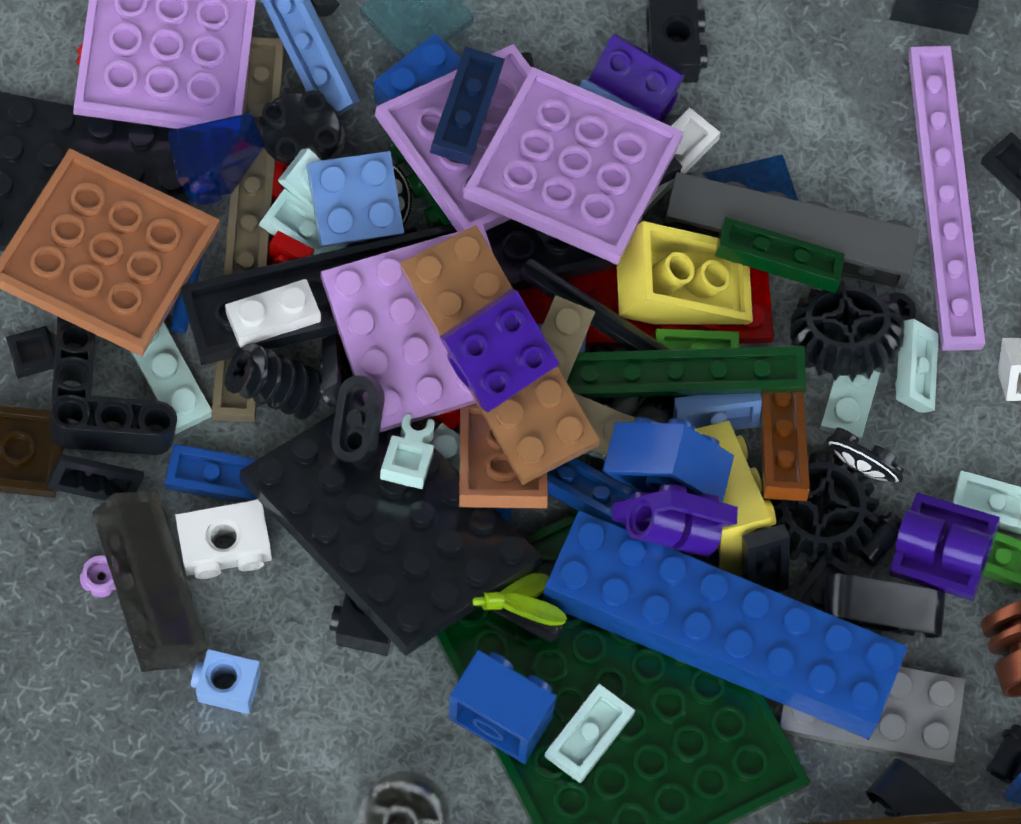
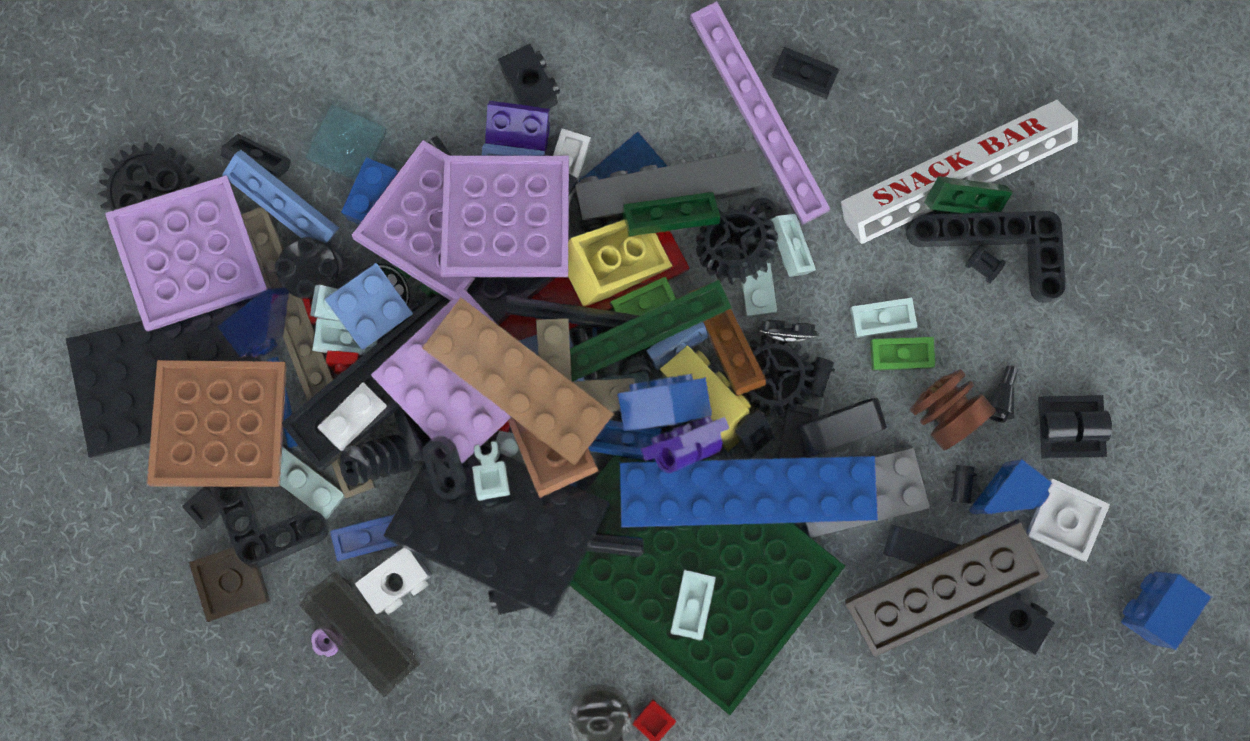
camera: 20 degrees left, 15 degrees up
black slope [47,454,144,506] -> none
light blue brick [191,649,261,714] -> none
dark blue plate [430,46,505,166] -> none
dark purple plate [439,289,560,413] -> none
blue brick [449,650,556,764] -> none
lime piece [473,573,567,626] -> none
dark purple plate [889,492,1000,601] -> none

